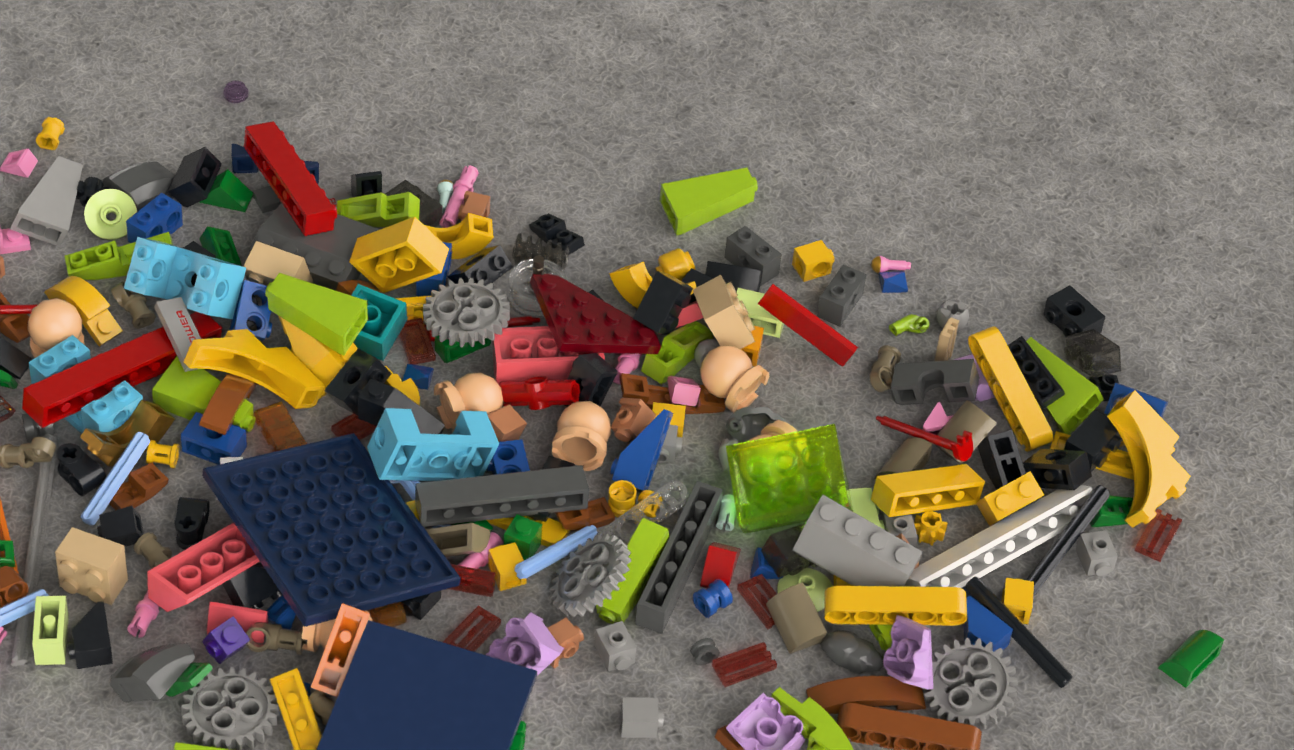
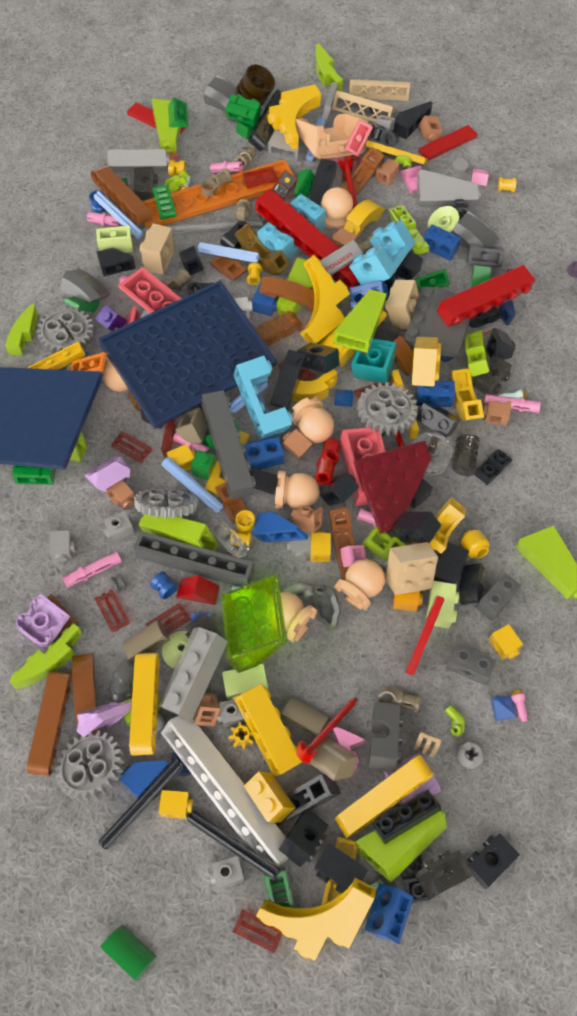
camera: 90 degrees right, 15 degrees up
none -> bright pink pin [62,551,122,588]
none -> nougat brick [331,228,358,248]

